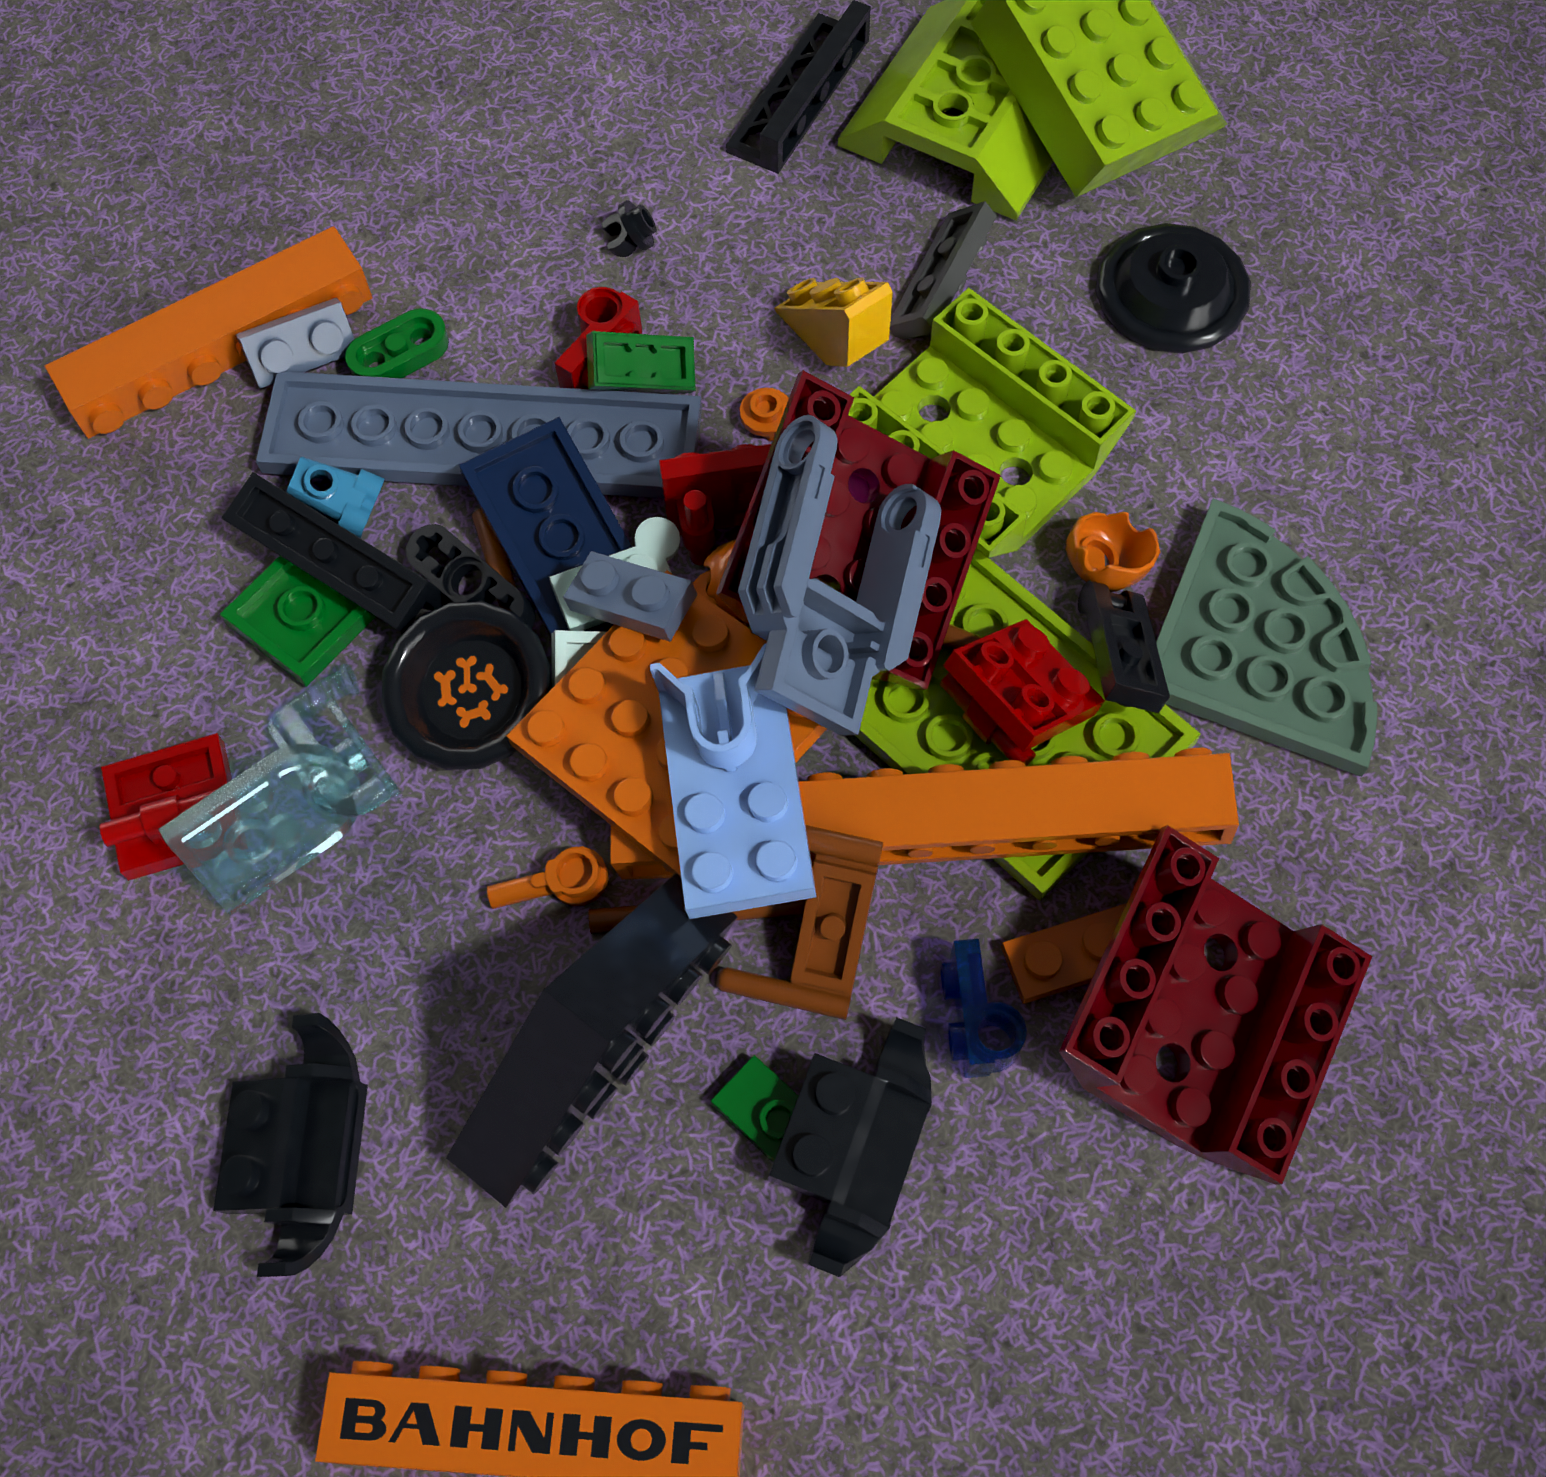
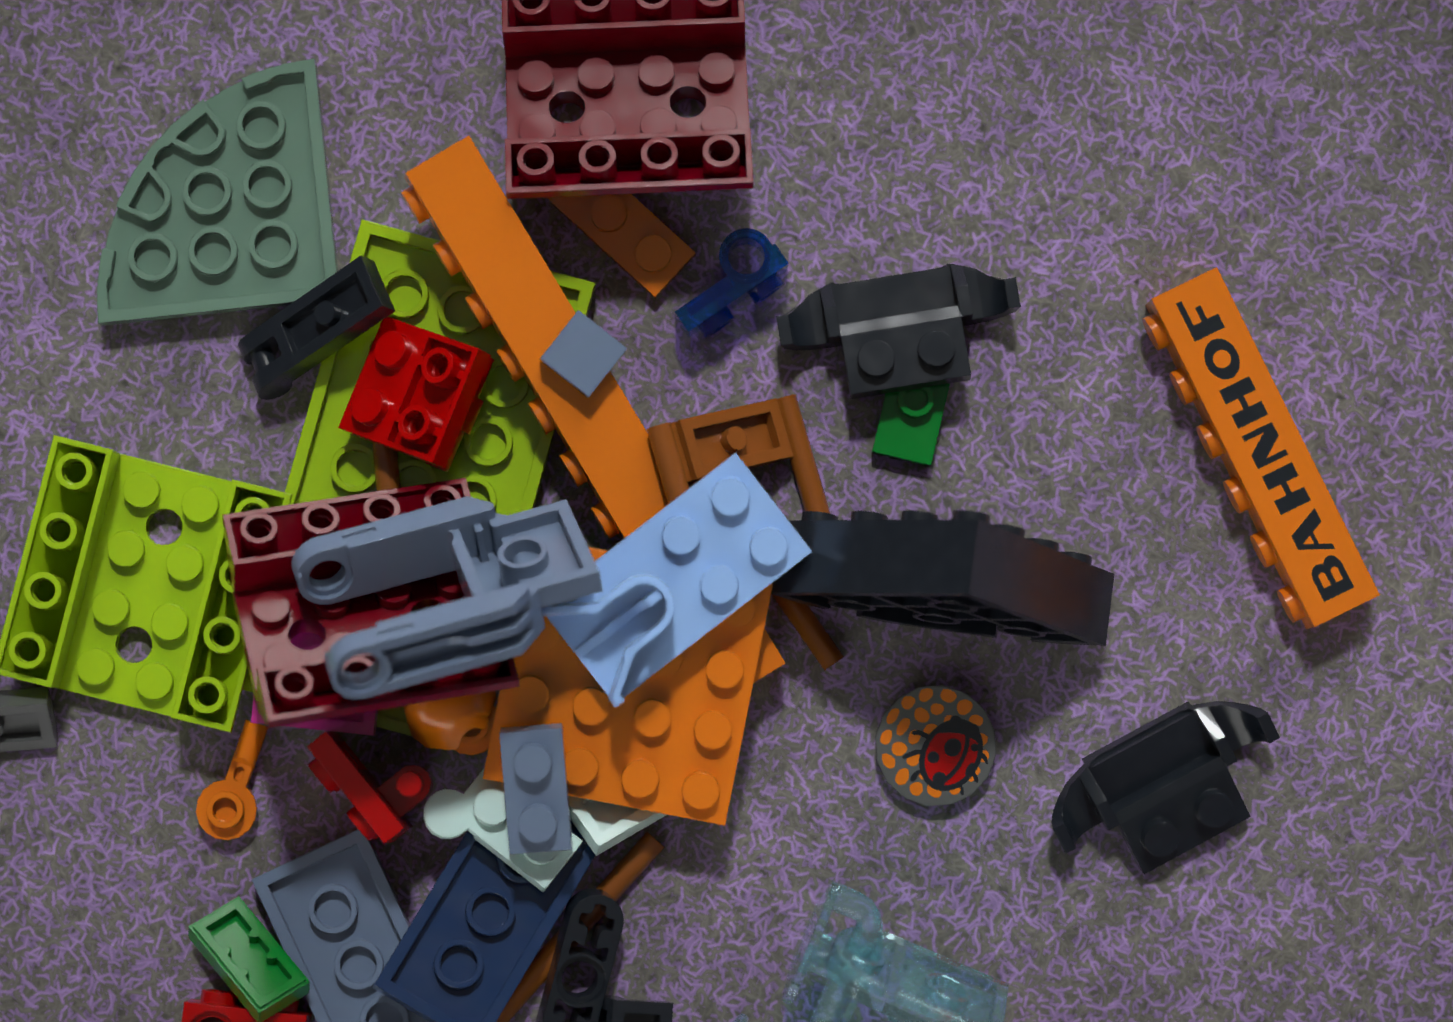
camera: 125 degrees left, 20 degrees up
black piece [381,601,550,770] -> none
orange plate [487,846,608,909] -> none
yellow slope [774,277,893,367] -> none
orange hair [1065,512,1160,592] -> none
none -> sand blue tile [539,310,627,398]
none -> tile [875,685,996,806]

